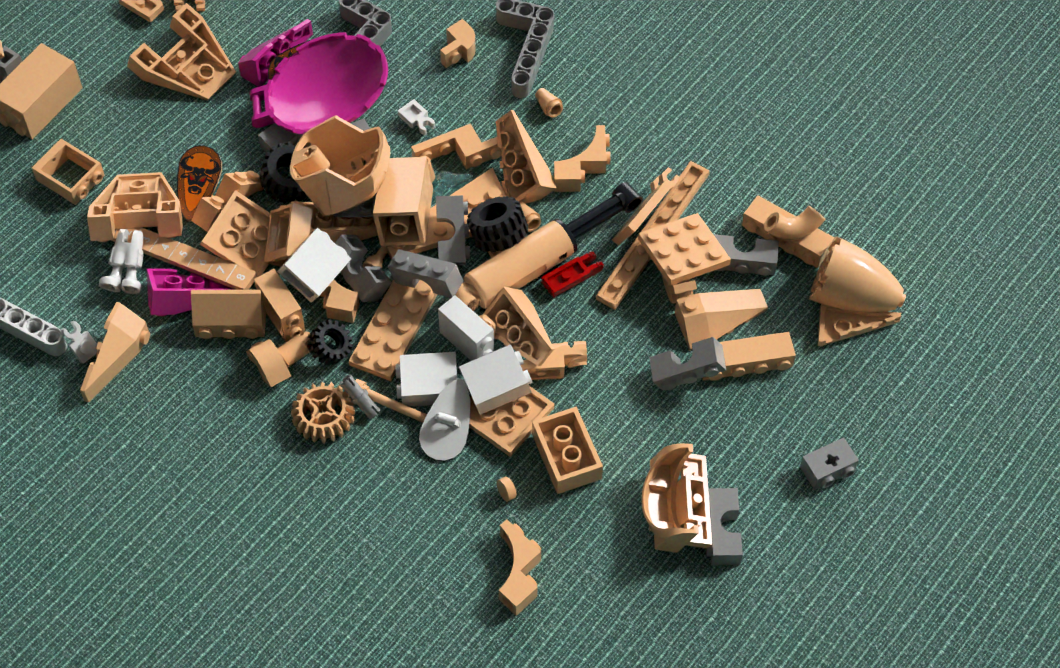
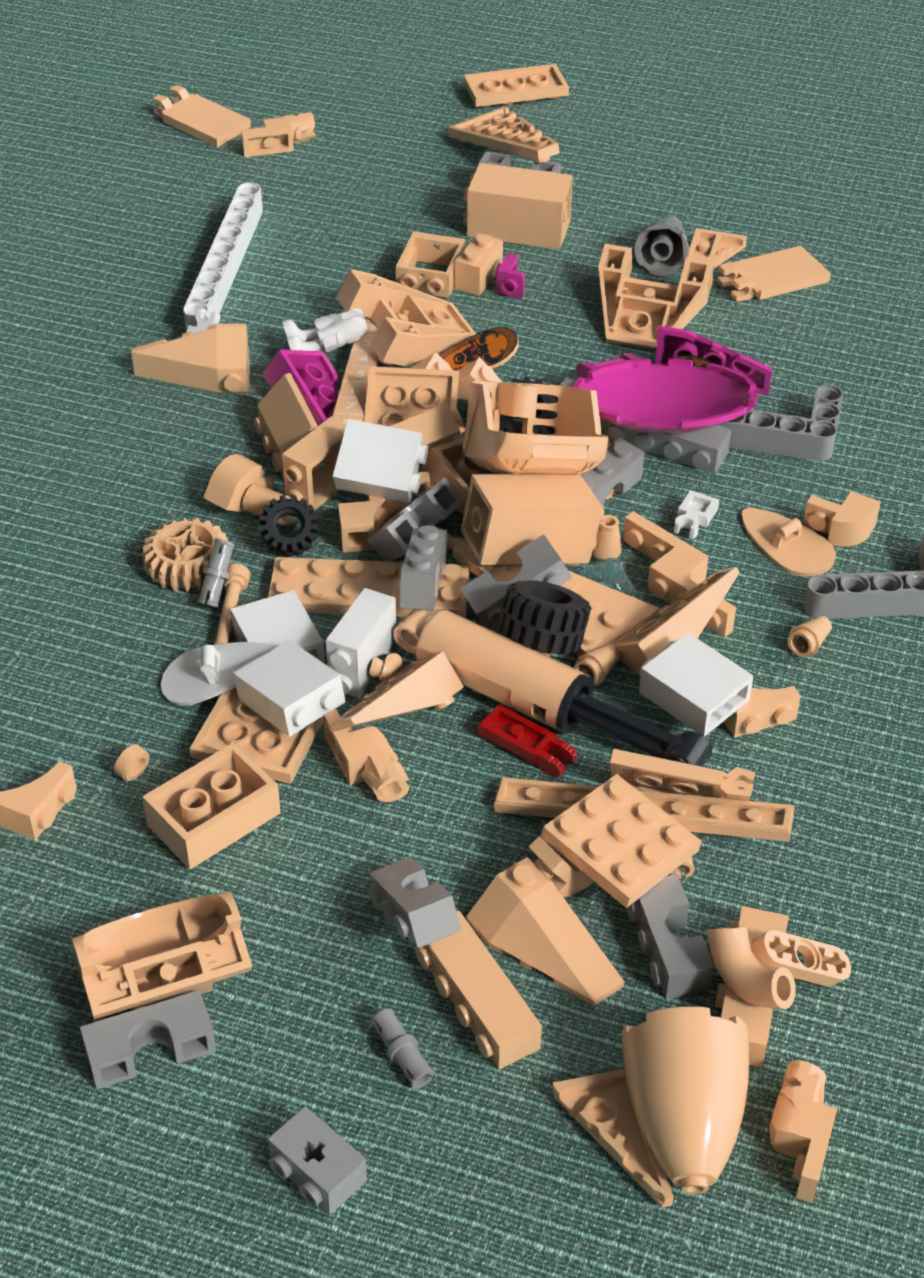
camera: 70 degrees right, 15 degrees down
none -> light grey pin [370,1008,435,1089]
none -> light nougat brick [455,234,503,296]
none -> dark pink bracket [495,253,525,299]
none -> light grey cone [634,215,689,276]
none -> white brick [639,633,753,737]
none -> light nougat shield [741,508,836,577]
none -> light nougat beam [751,930,851,987]
none -> light nougat plate [769,1060,837,1203]

